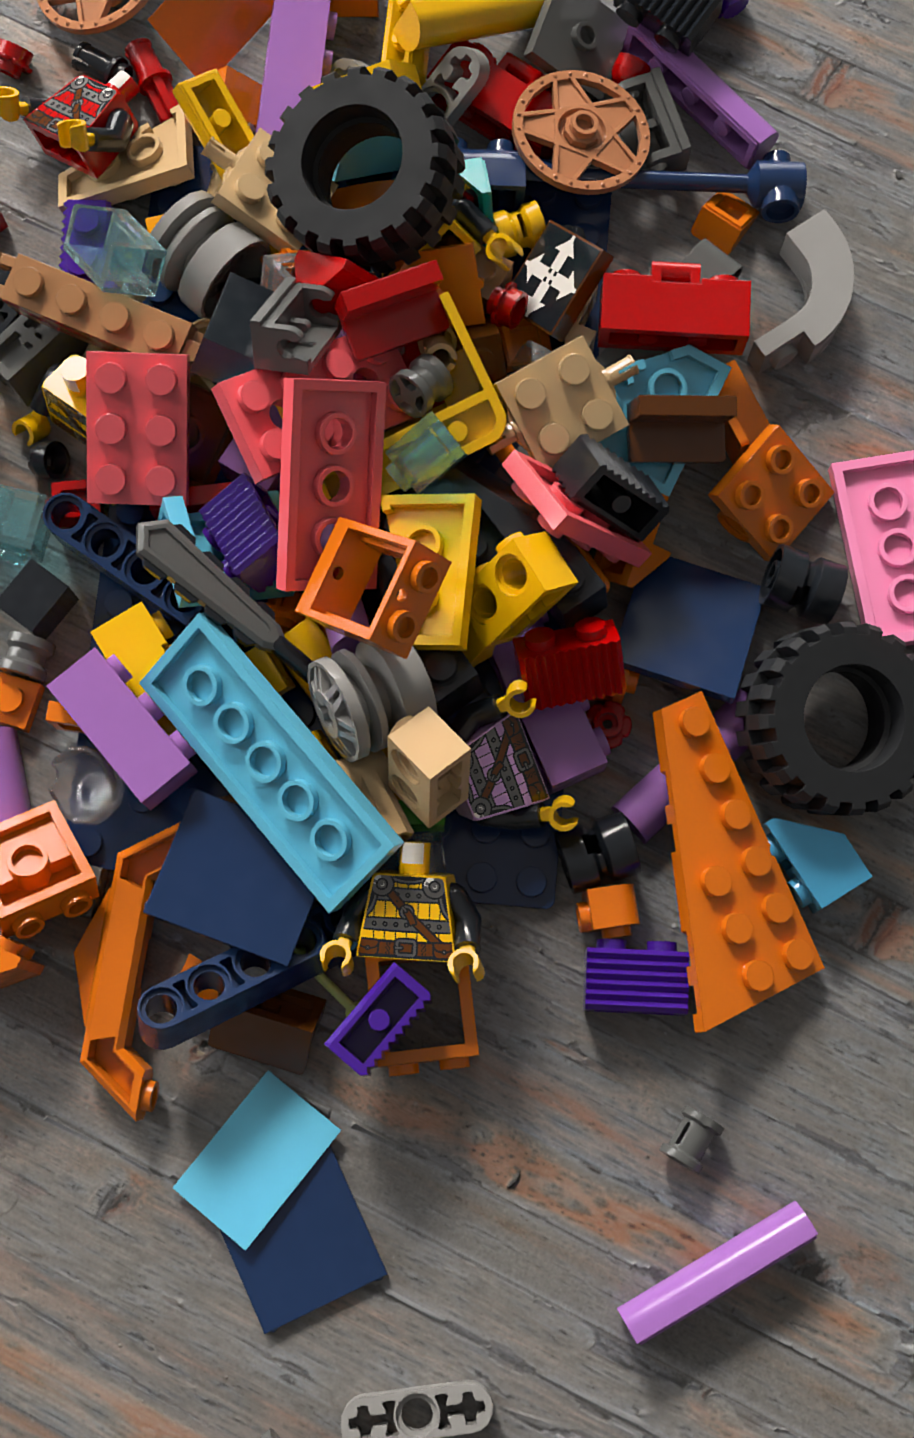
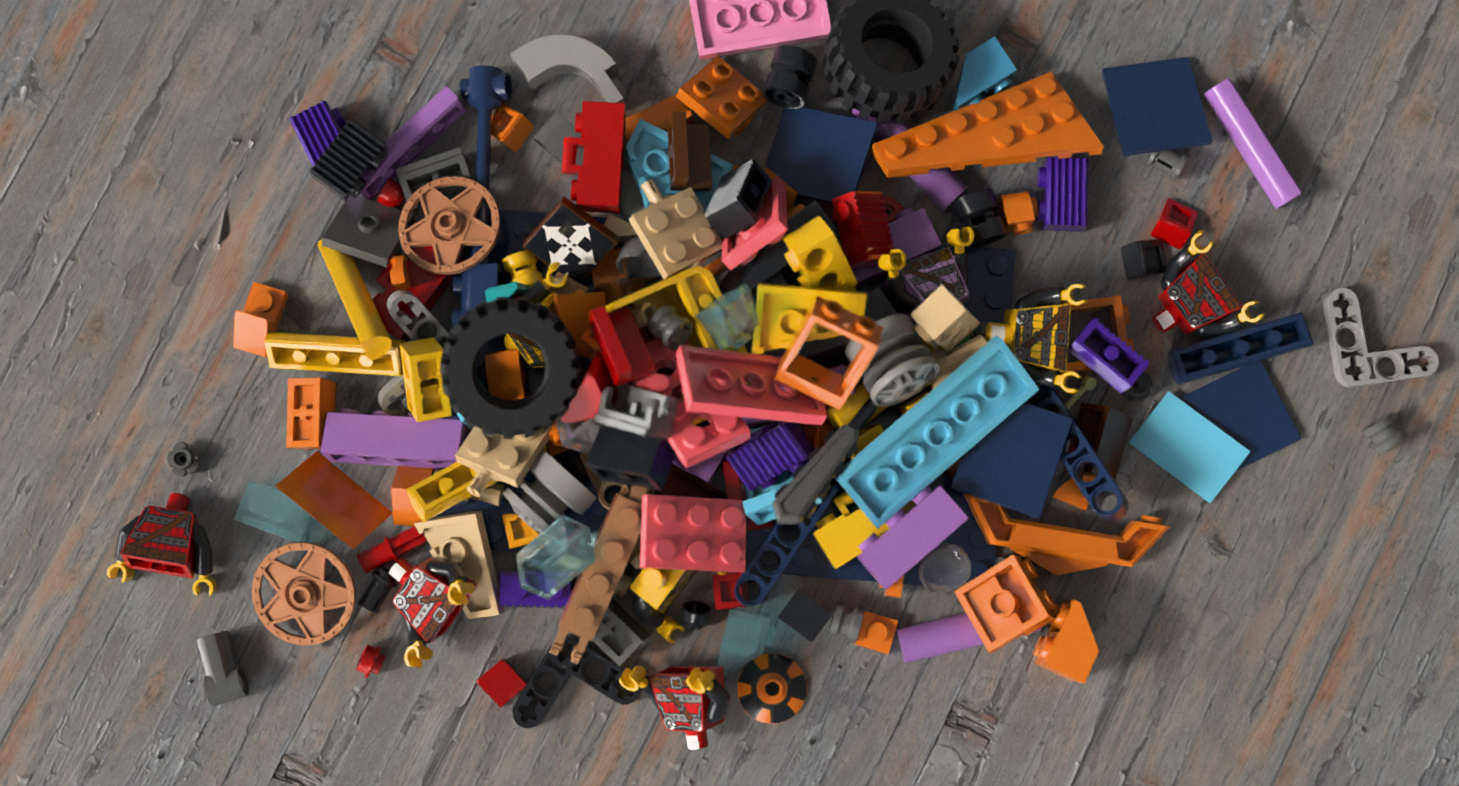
camera: 90 degrees left, 5 degrees up
red plate [486,281,528,329] -> none
none -> orange tile [390,254,411,290]
none -> dark blue piece [1101,57,1212,156]
none -> black slope [1121,240,1167,279]
none -> black plate [1121,371,1152,401]
none -> red slope [1151,198,1199,249]
none -> torso [1152,230,1265,337]
none -> dark blue brick [1168,312,1314,385]

